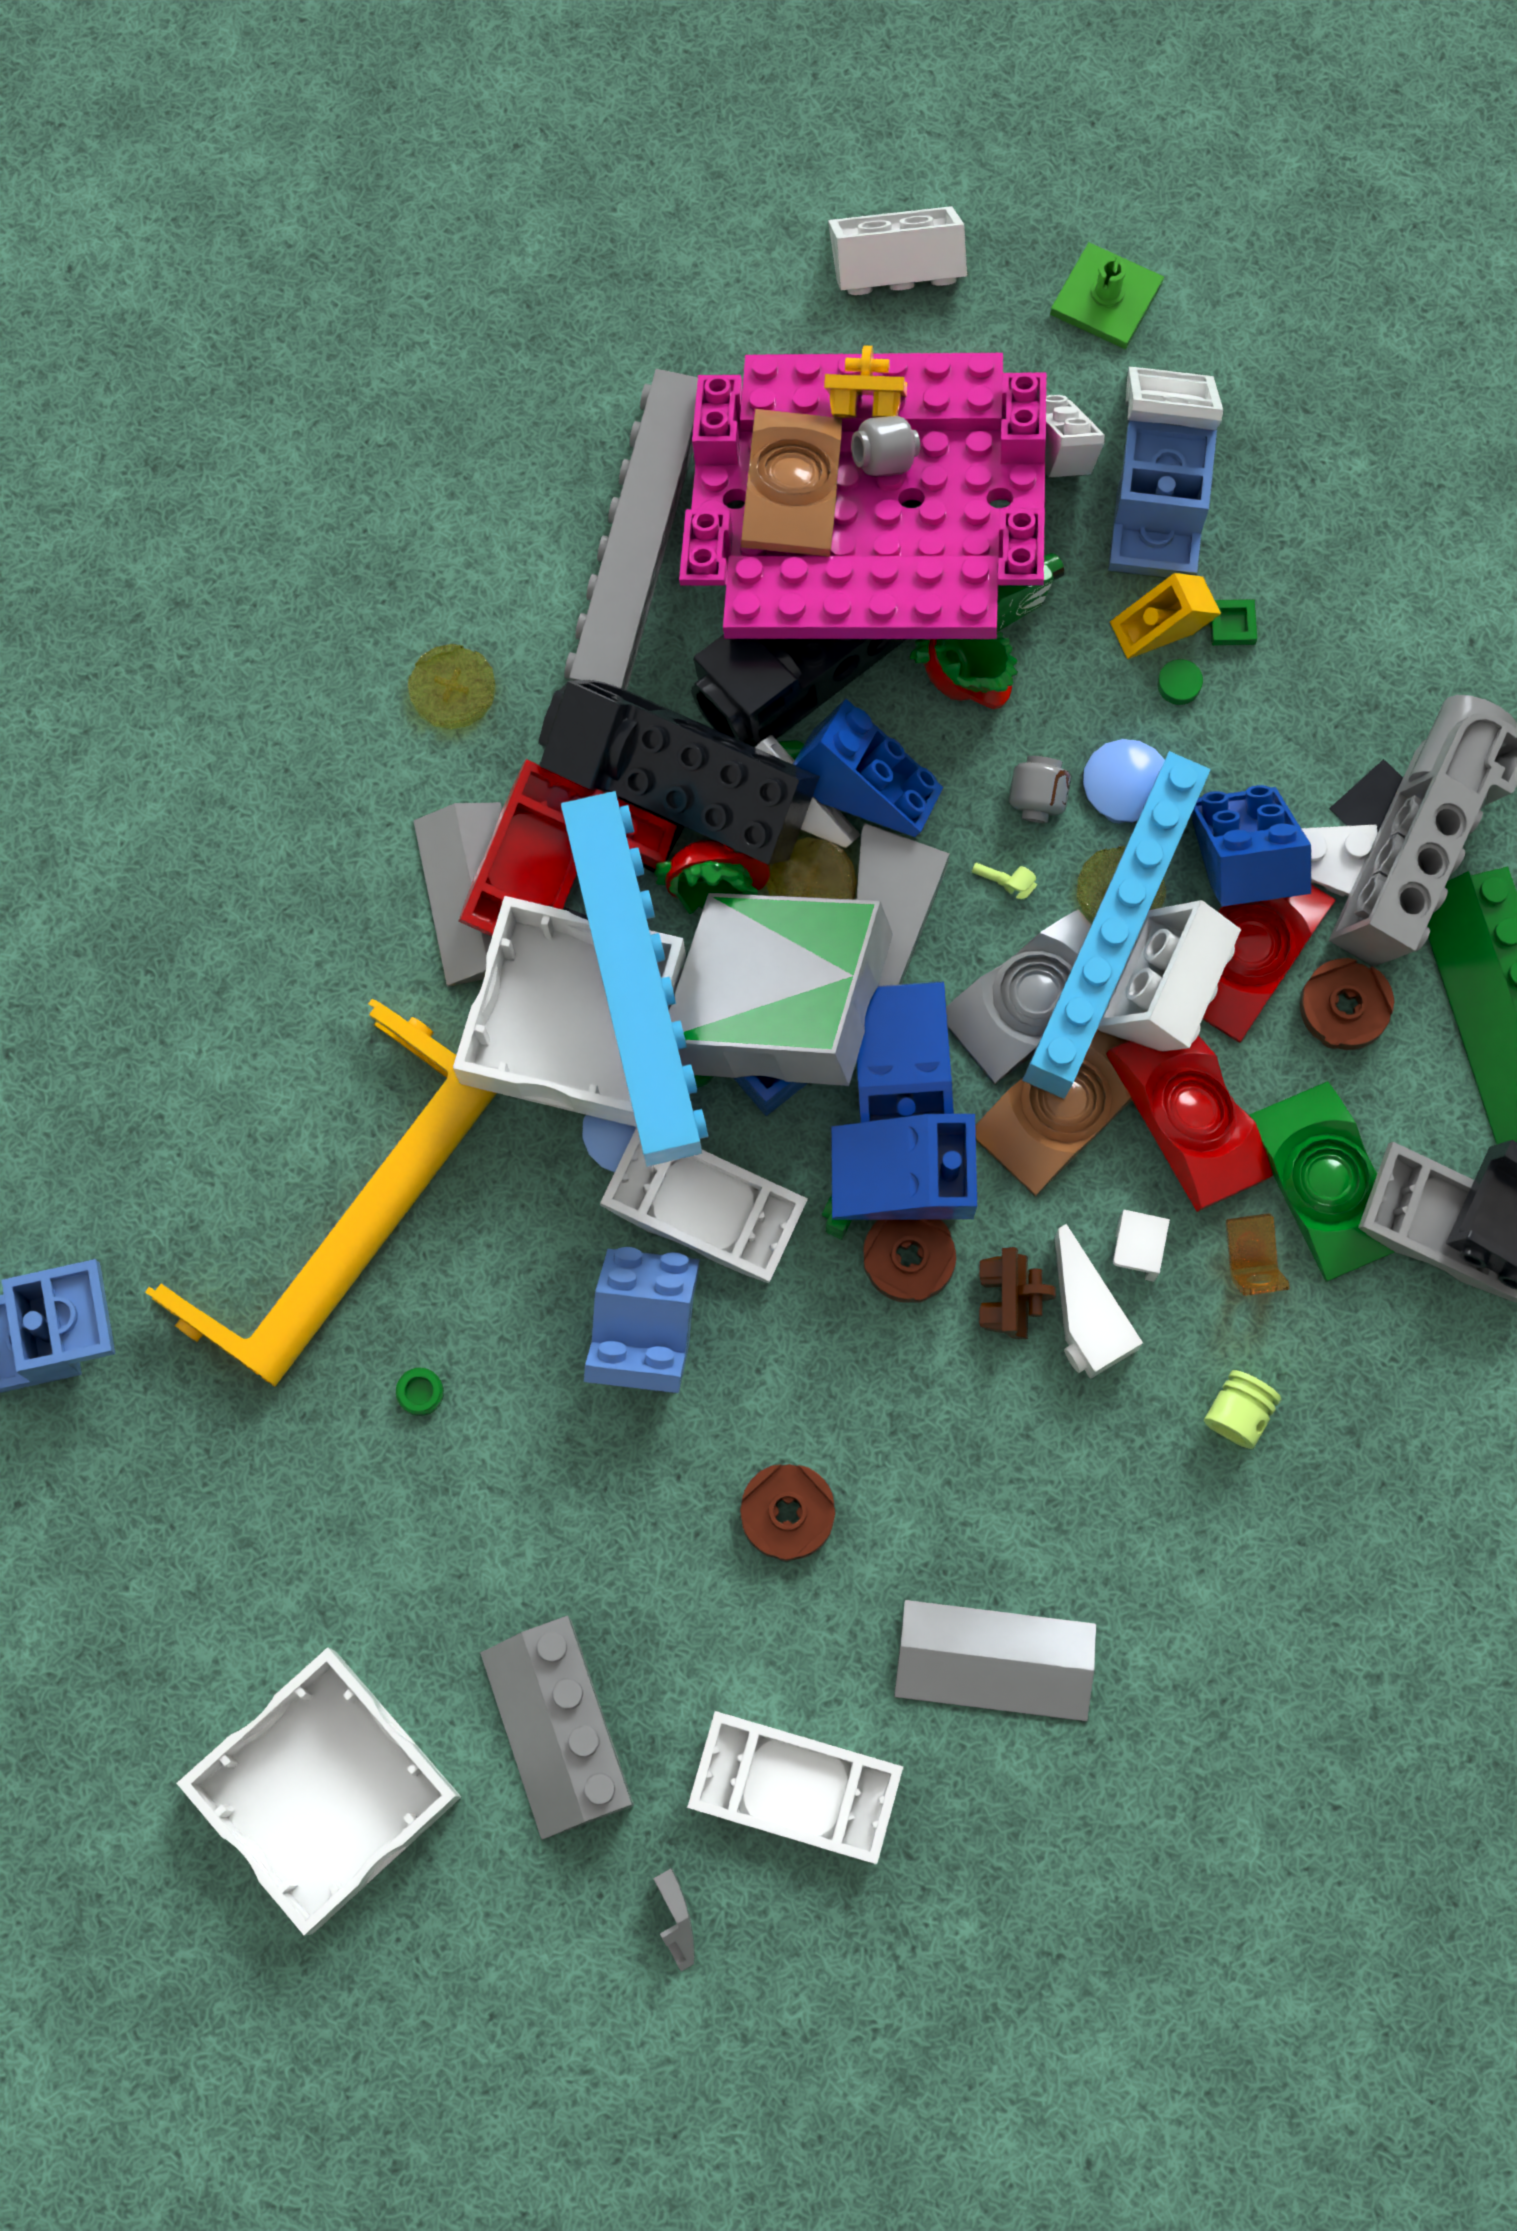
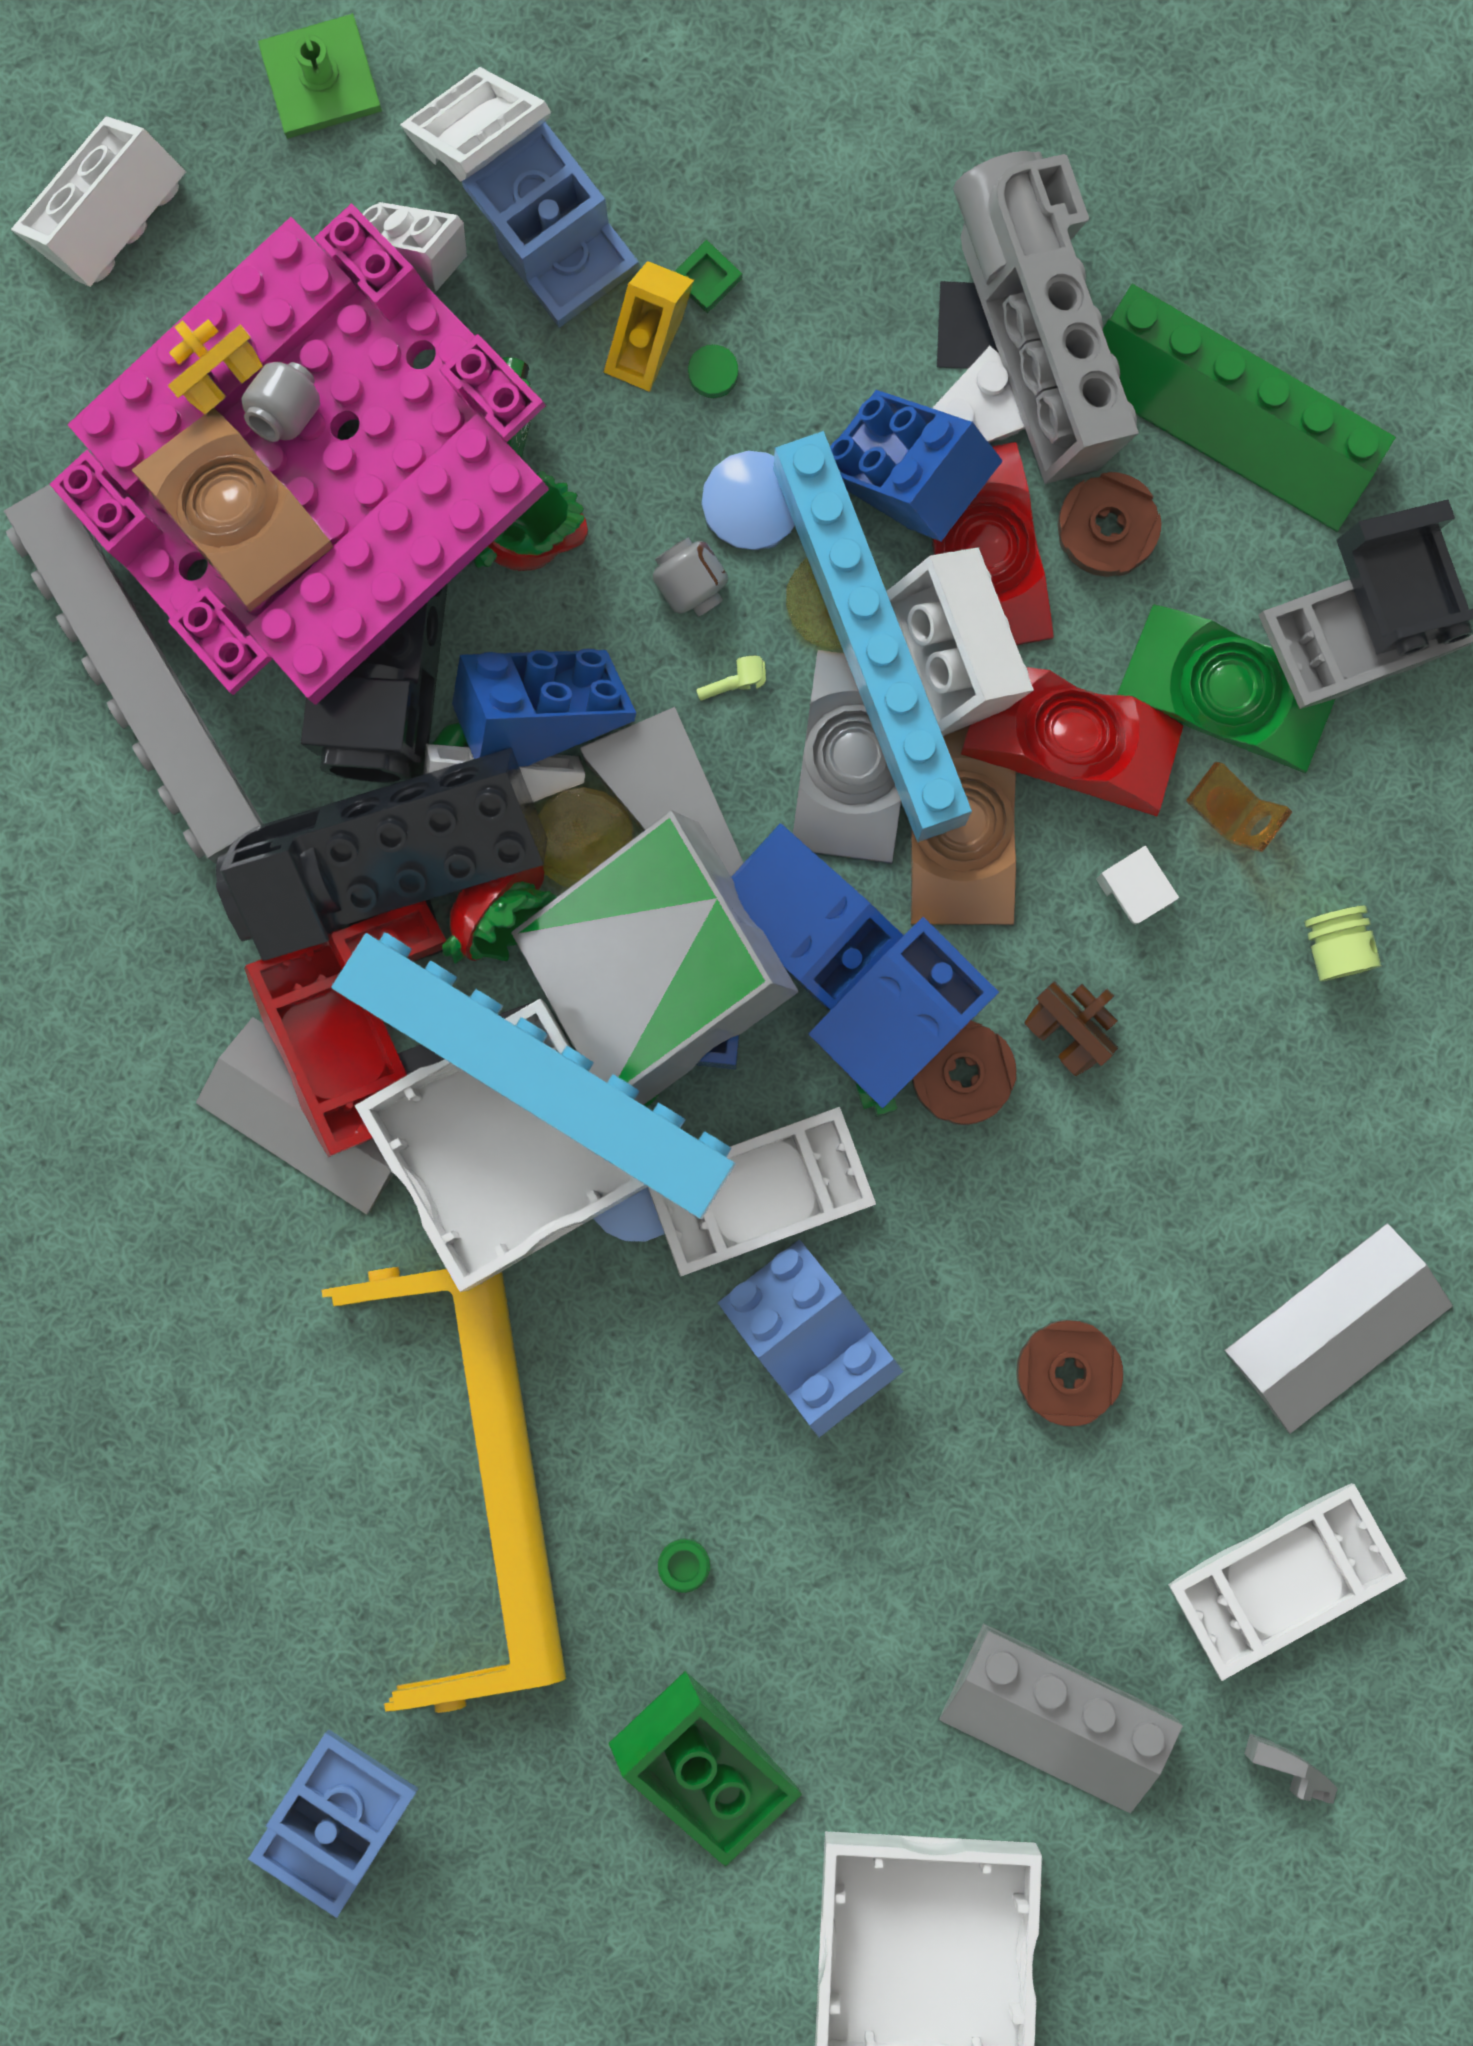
camera: 40 degrees left, 10 degrees up
clear yellow tile [408,644,496,729] -> none
white slope [1054,1224,1143,1379] -> none
none -> green slope [608,1671,802,1867]

